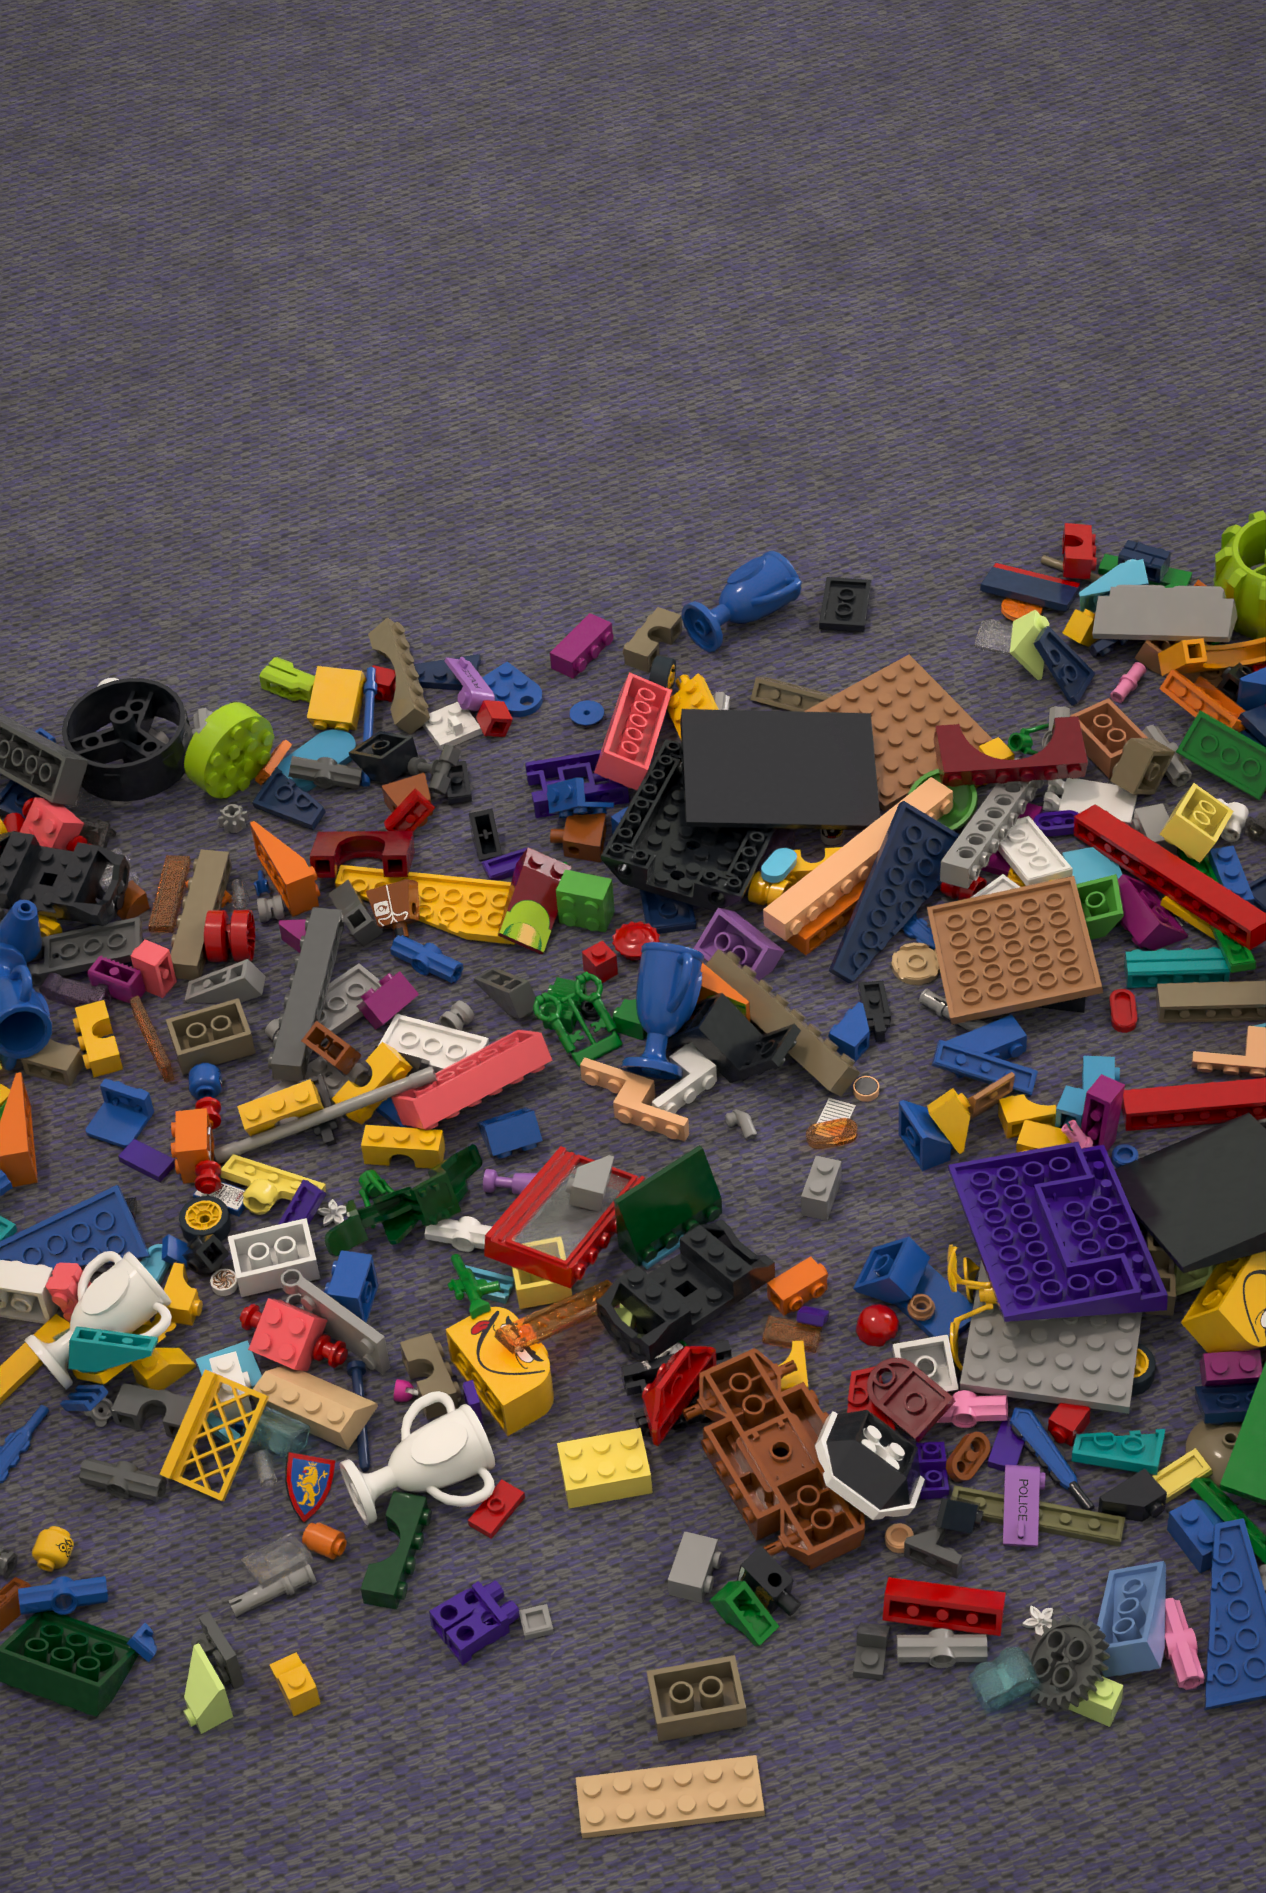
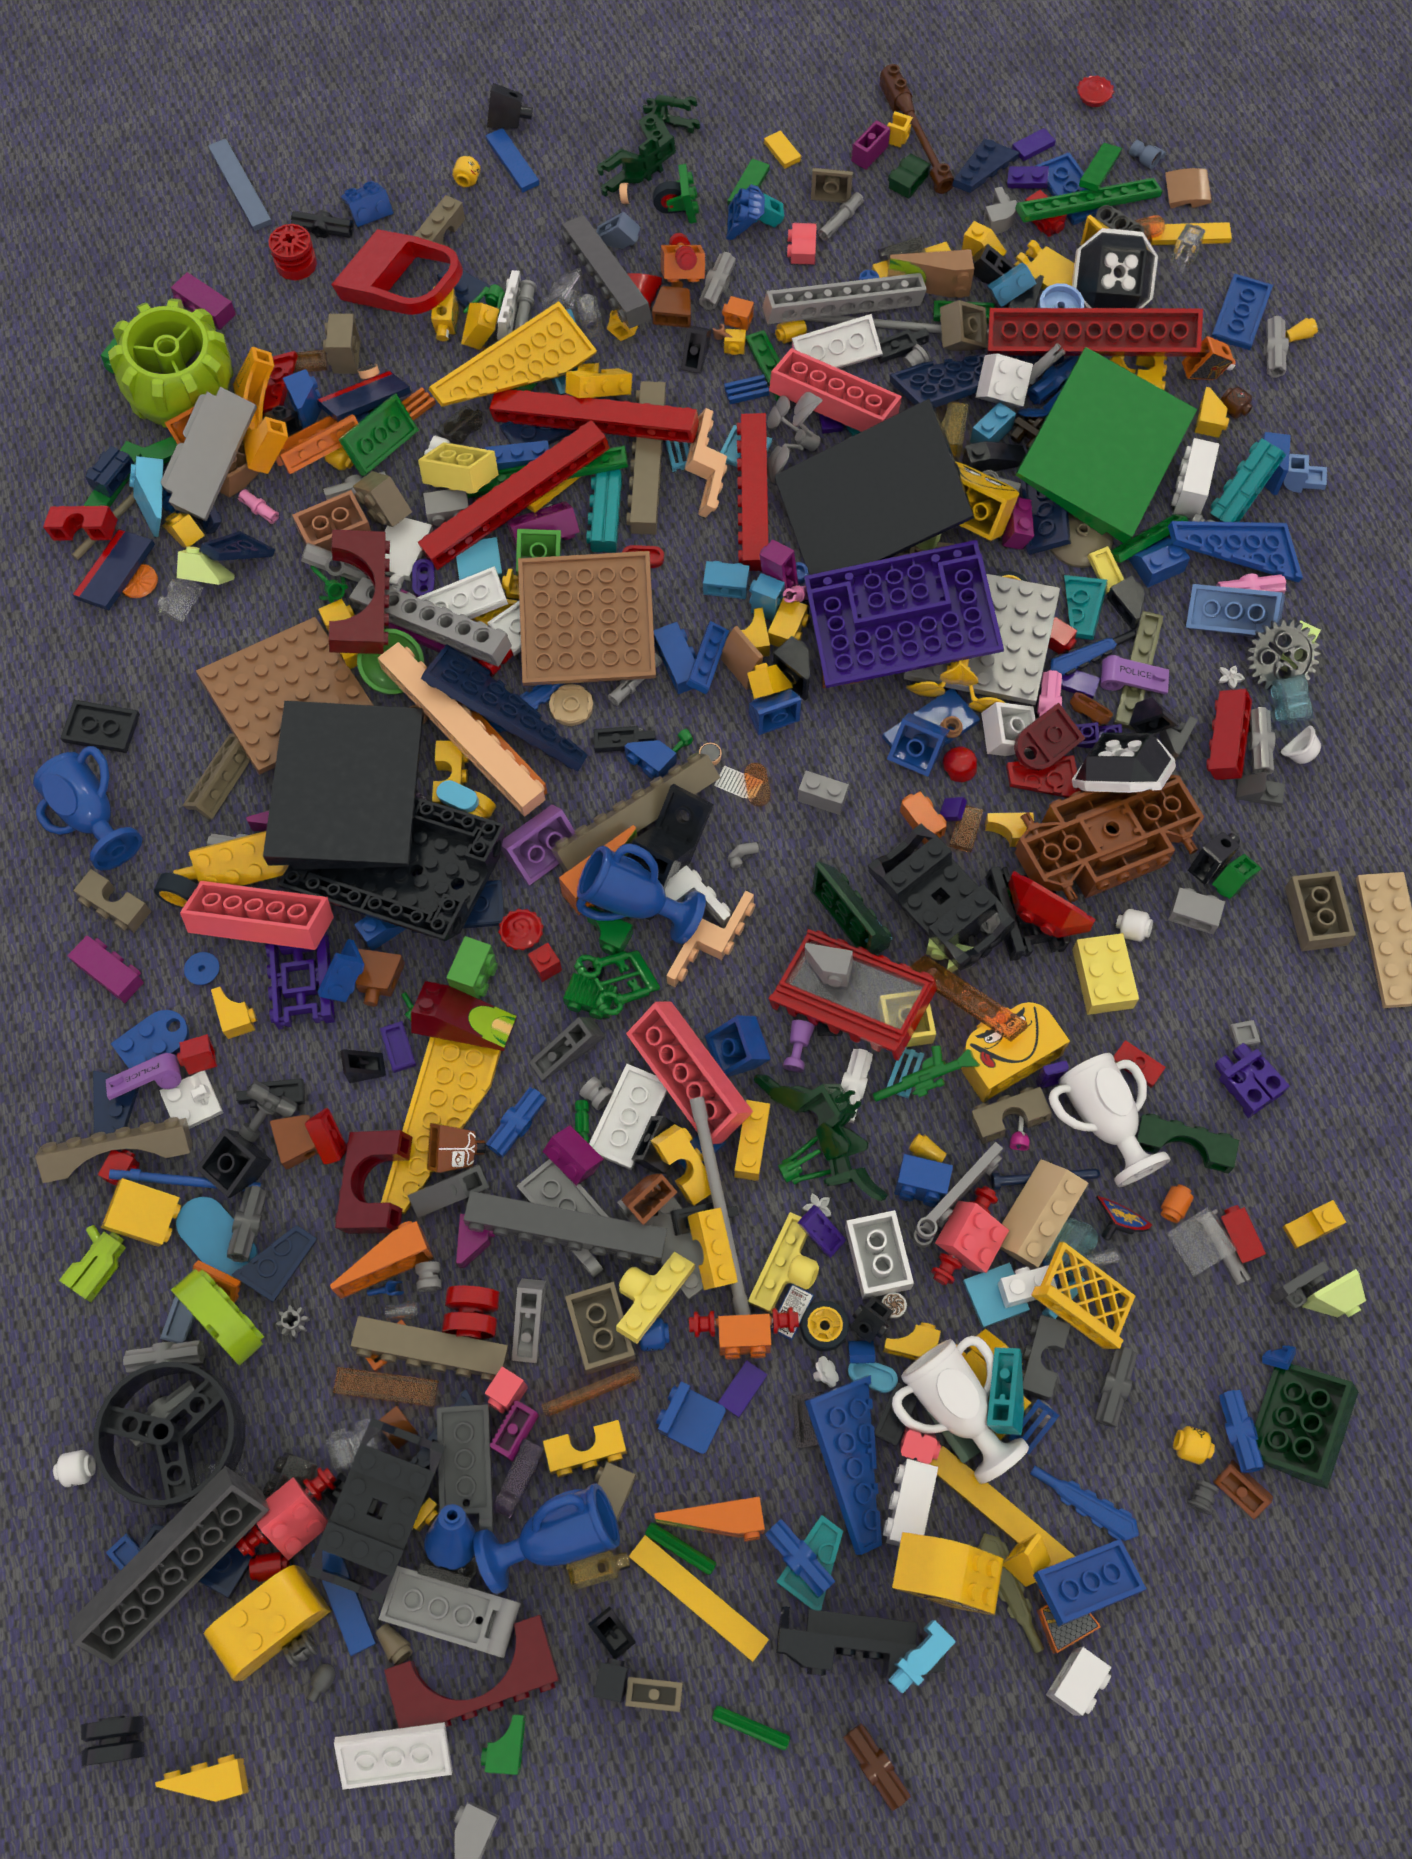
camera: 90 degrees left, 20 degrees up
none -> yellow arch [211,987,257,1039]
none -> green axle [575,1100,589,1144]
none -> light yellow plate [616,1252,695,1344]
none -> green hand [672,729,693,753]
none -> black slope [773,636,810,701]
none -> white plant [813,1356,839,1388]
none -> yellow cone [908,1133,947,1163]
none -> white head [1116,909,1153,942]
none -> red brick [1221,1205,1267,1264]
none -> white helmet [1281,726,1321,764]

